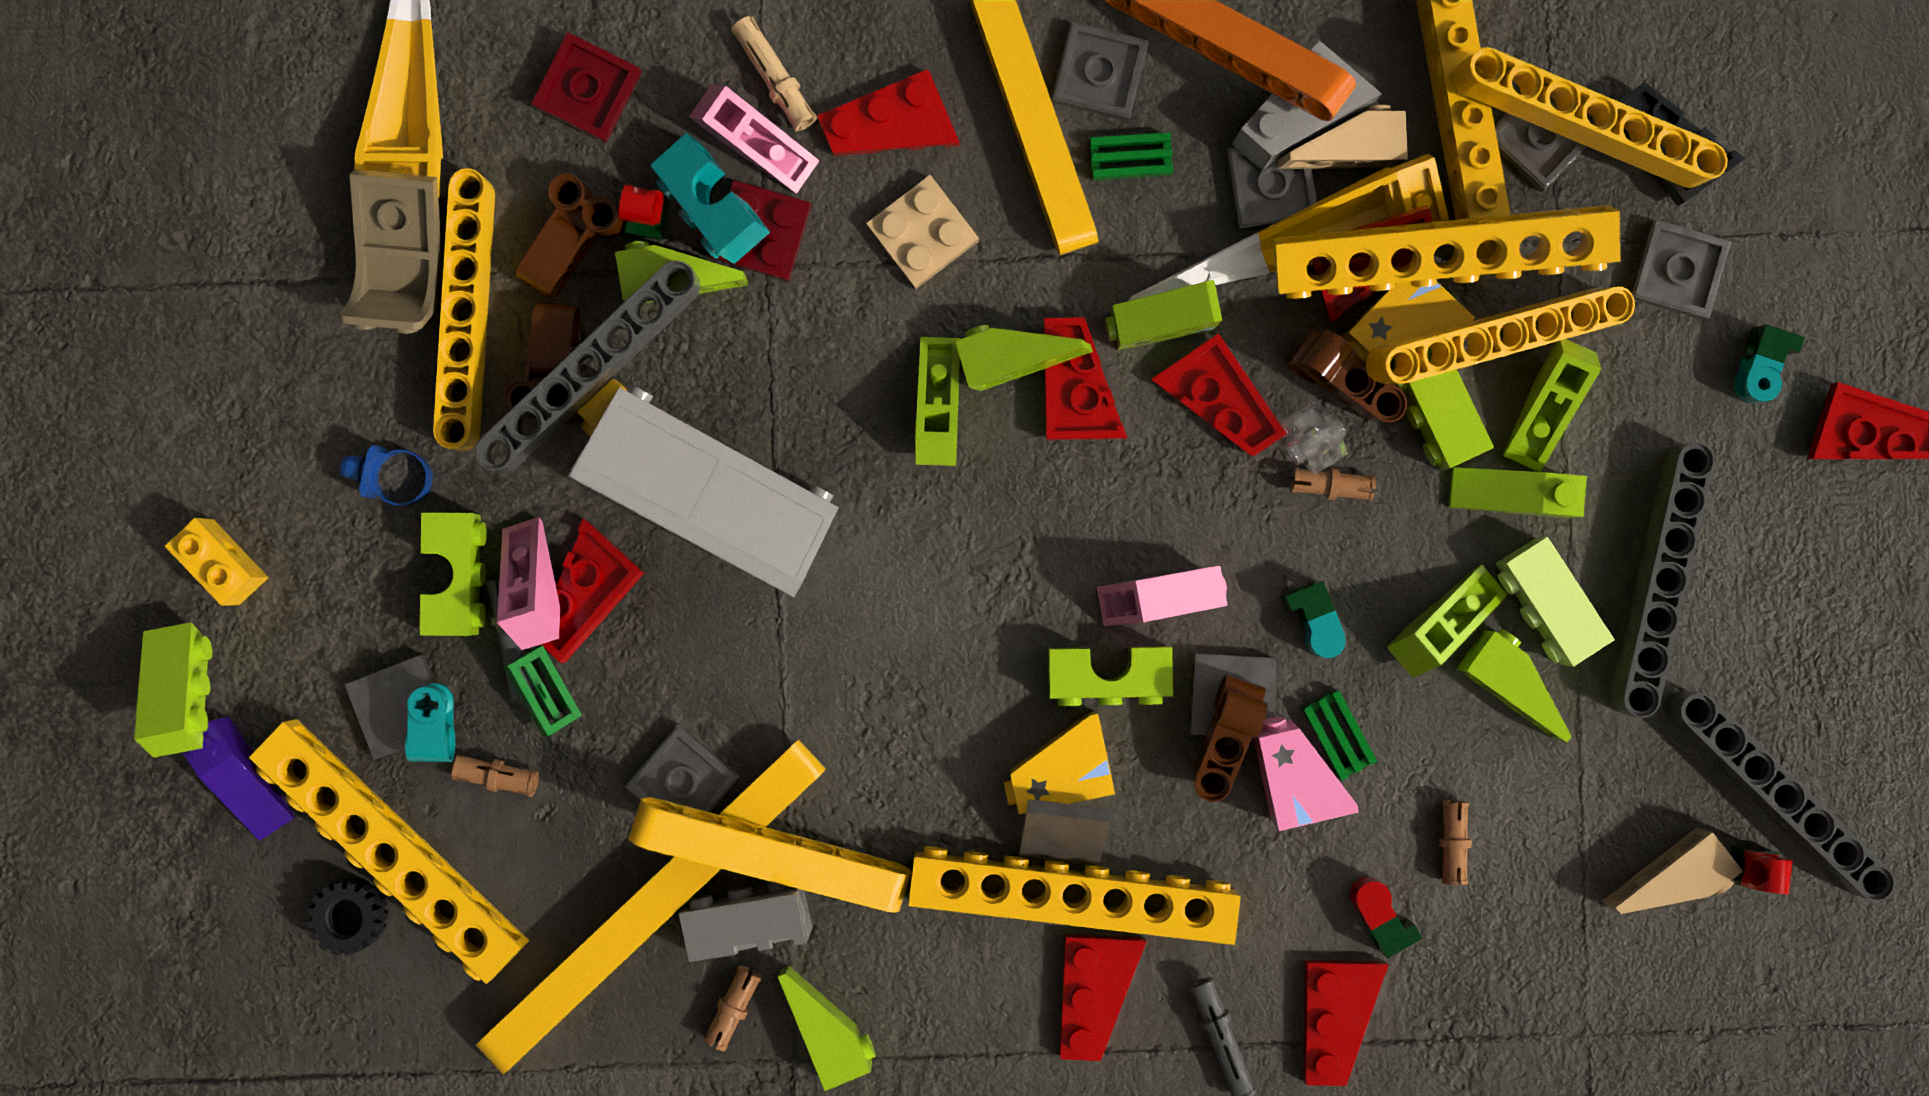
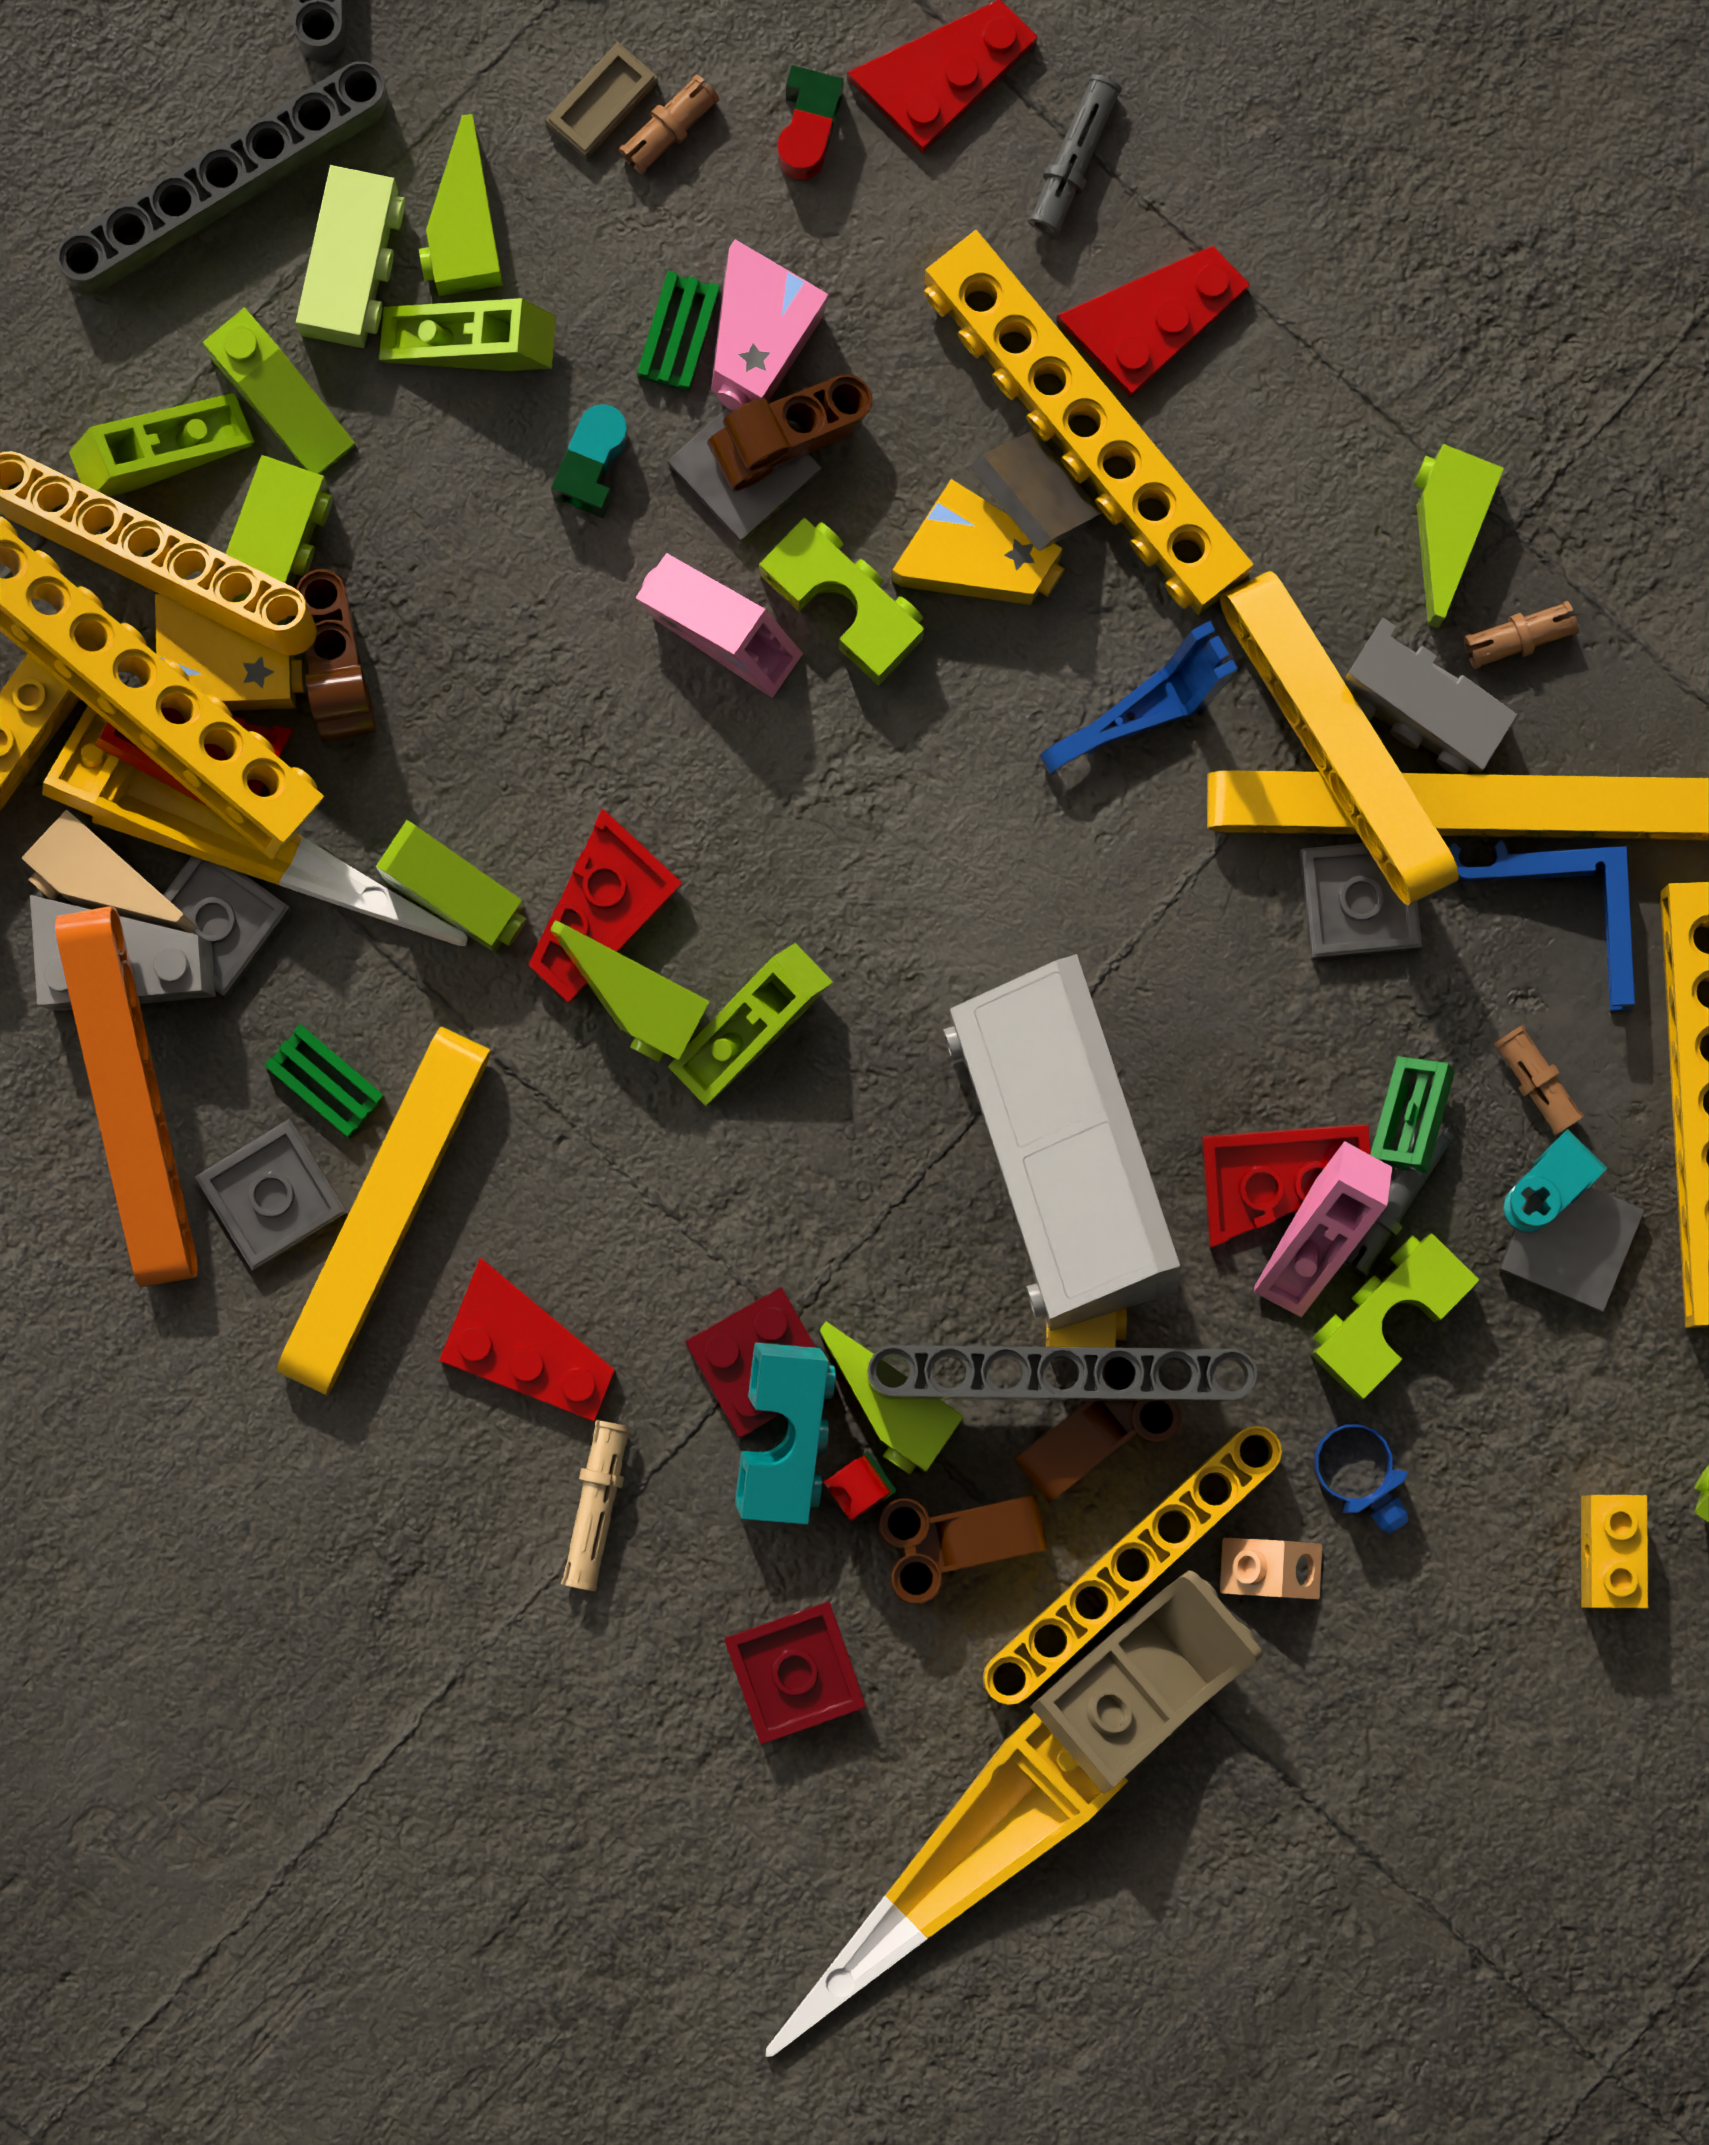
camera: 140 degrees left, 5 degrees down
bright pink slope [689,84,819,193] -> none
tan plate [866,175,979,290] -> none
red wing [1151,333,1287,457] -> none
clear brick [1281,400,1348,475] -> none
medium nougat pin [1290,467,1376,501] -> none
none -> dark tan tile [545,41,658,160]
none -> blue hinge [1040,621,1238,775]
none -> light nougat bracket [1220,1538,1322,1599]
none -> blue hinge [1450,840,1636,1011]

